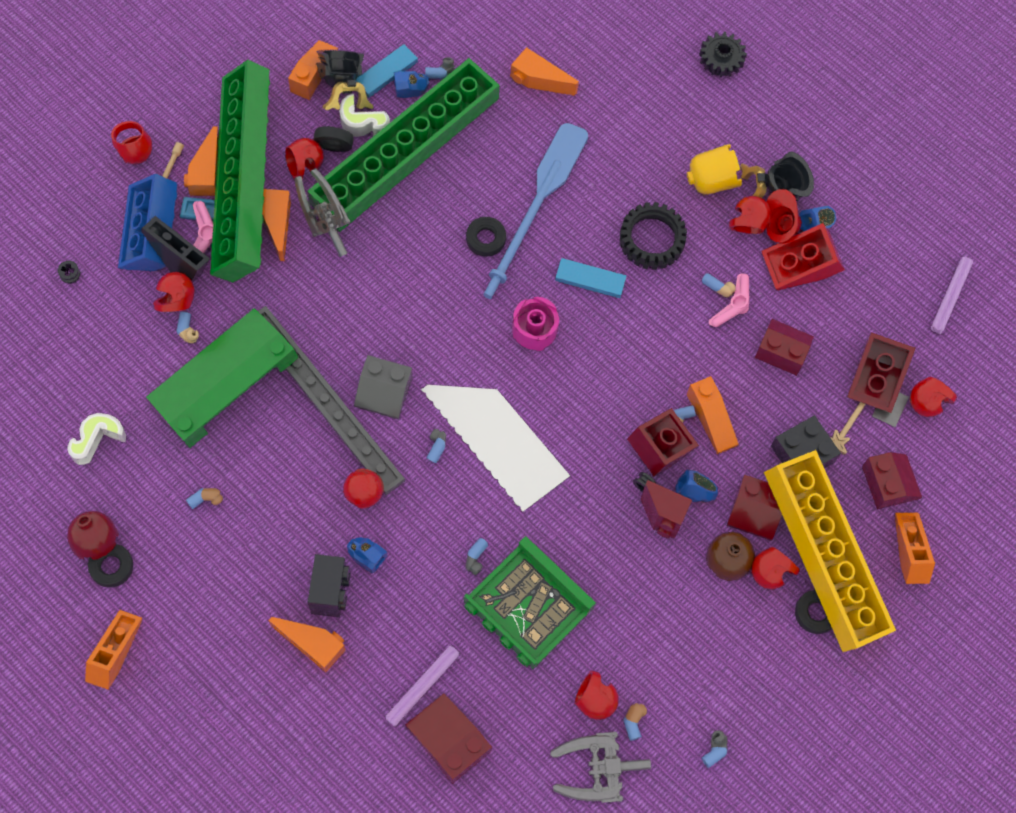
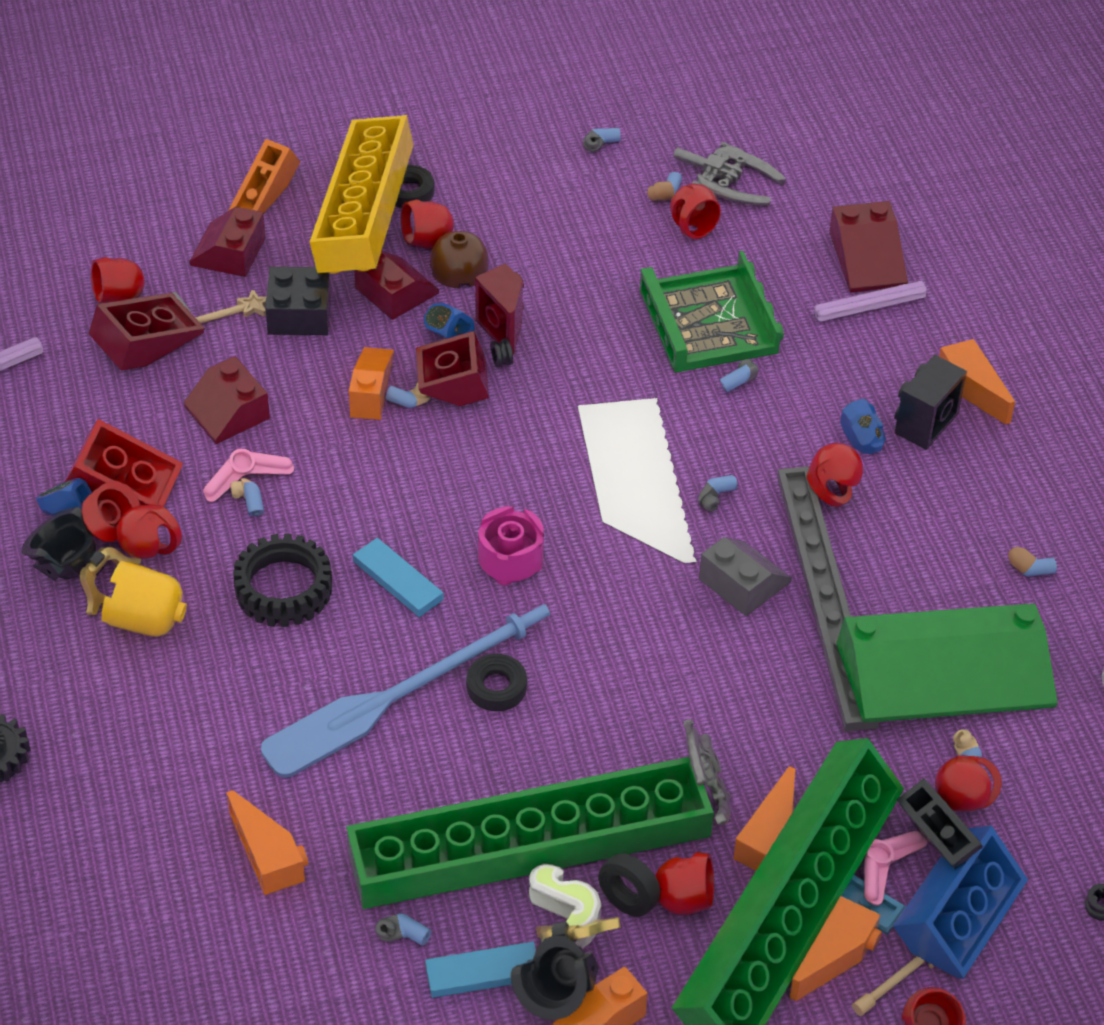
camera: 145 degrees left, 20 degrees down
blue rock [394,70,429,98] -> none

